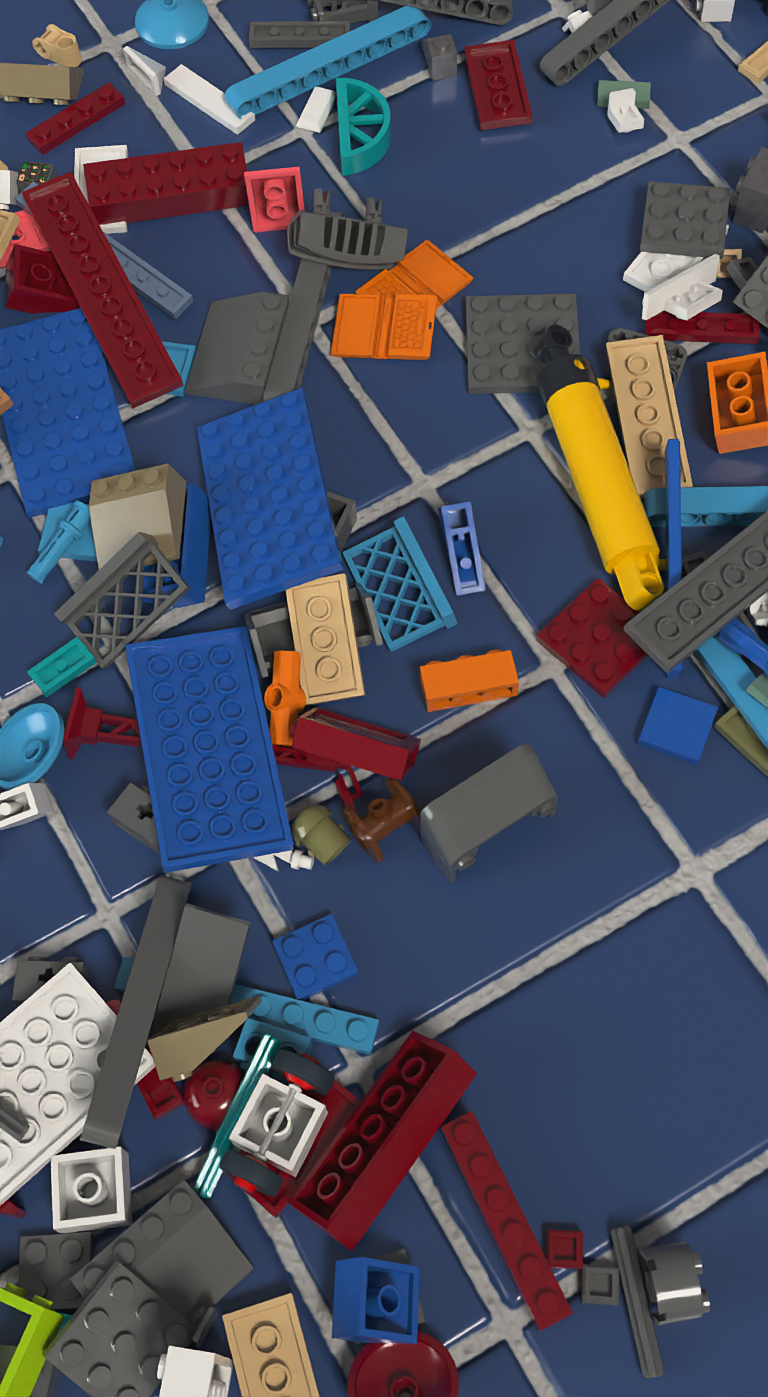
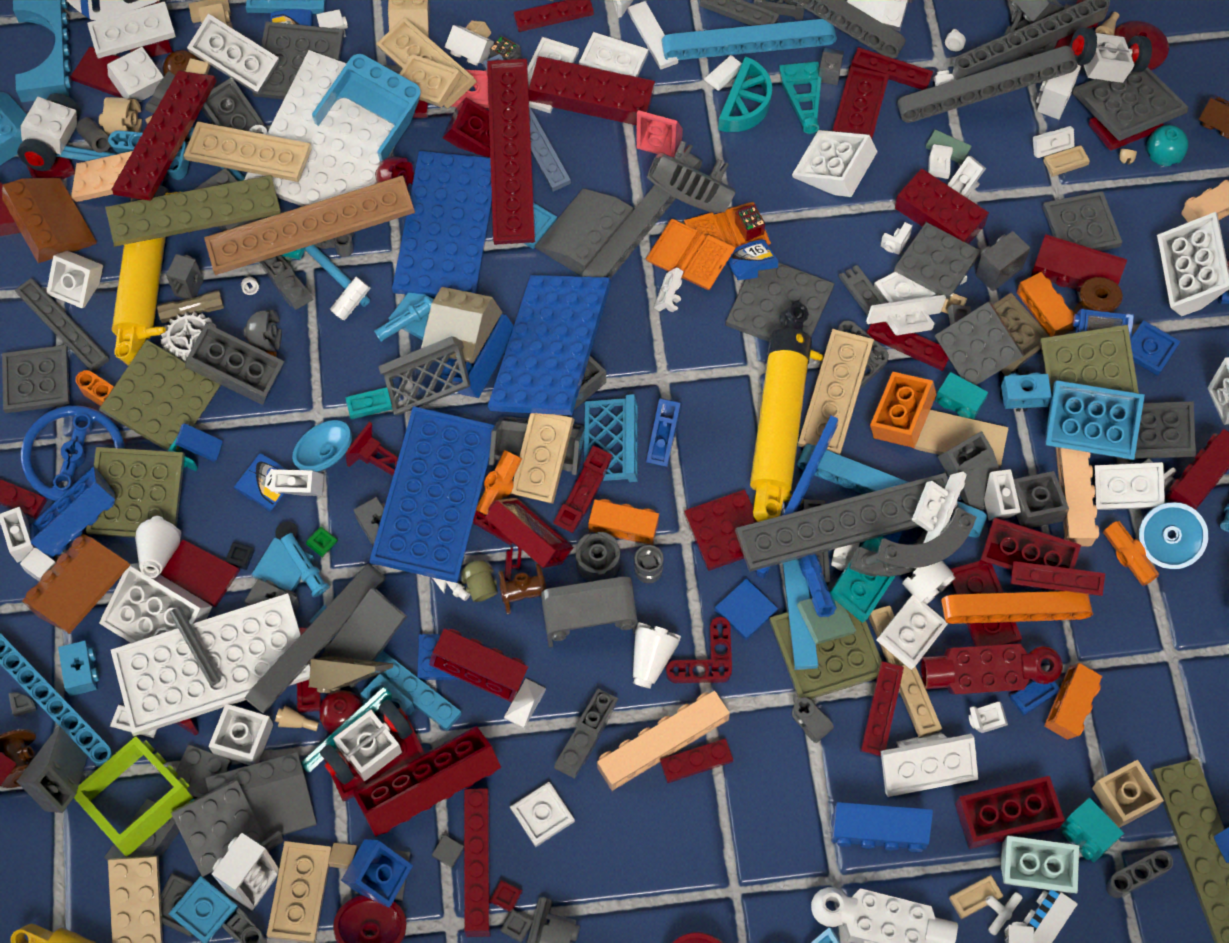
camera: 20 degrees right, 0 degrees up
none -> dark azure tile [252,538,314,592]
none -> black tile [275,521,299,540]
none -> tan cone [275,705,319,731]
none -> dark azure pin [280,533,330,597]
none -> green tile [306,527,338,558]
none -> tan slope [328,843,357,869]
none -> dark red brick [429,628,528,703]
none -> dark grey tile [432,835,464,868]
none -> white slope [504,679,546,728]
none -> white tile [510,782,575,847]
none -> dark red slope [553,446,613,533]
none -> dark grey slope [554,689,618,779]
none -> dark grey brick [576,532,620,582]
none -> white plate [579,32,648,77]
none -> light nougat brick [597,691,730,791]
none -> white cone [633,622,681,689]
none -> dark grey wheel [634,545,664,583]
none -> white plate [654,267,683,312]
none -> dark red plate [660,738,733,784]
none -> dark red beam [666,617,732,683]
none -> blue slope [727,239,778,280]
none -> brick [735,204,766,241]
none -> teal plate [779,62,822,134]
none -> white slope [792,130,877,197]
none -> dark grey hinge [839,265,886,316]
none -> dark red plate [851,47,933,90]
none -> white bracket [881,222,912,255]
none -> dark red brick [895,168,989,244]
none -> white slope [948,156,986,197]
none -> white plate [1033,126,1074,158]

